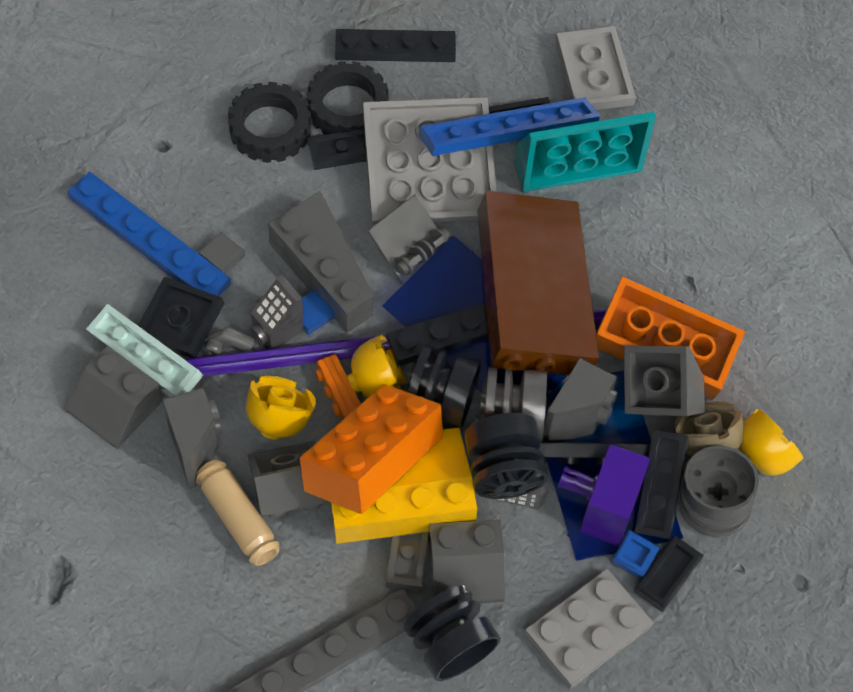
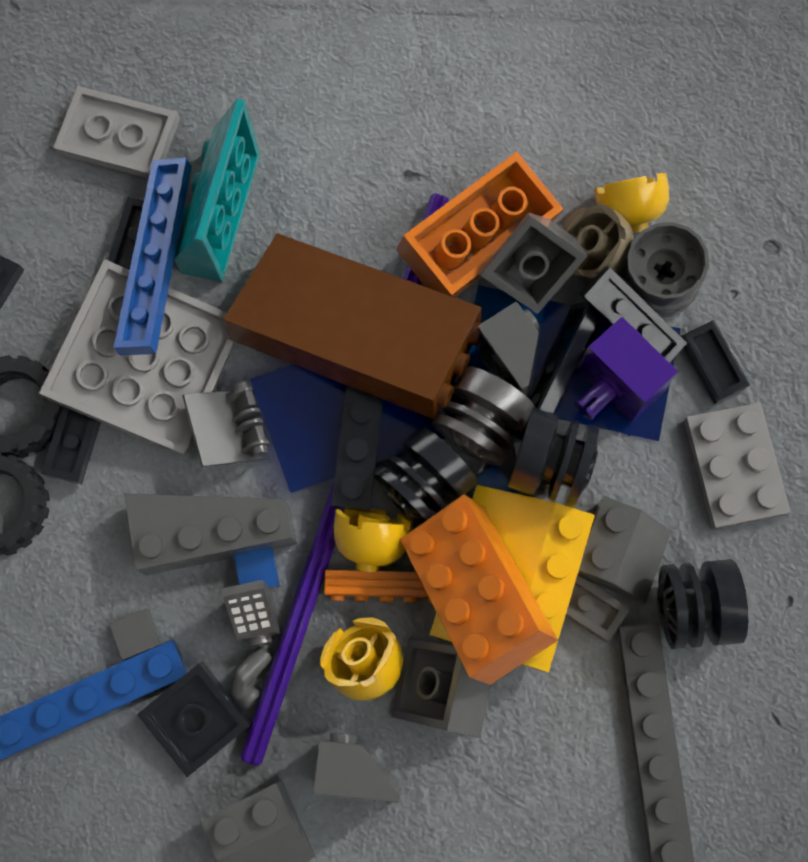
camera: 55 degrees left, 15 degrees up
light aqua plate [86,304,203,396] -> none
tan axle [196,460,279,566] -> none
blue tile [611,530,660,580] -> none

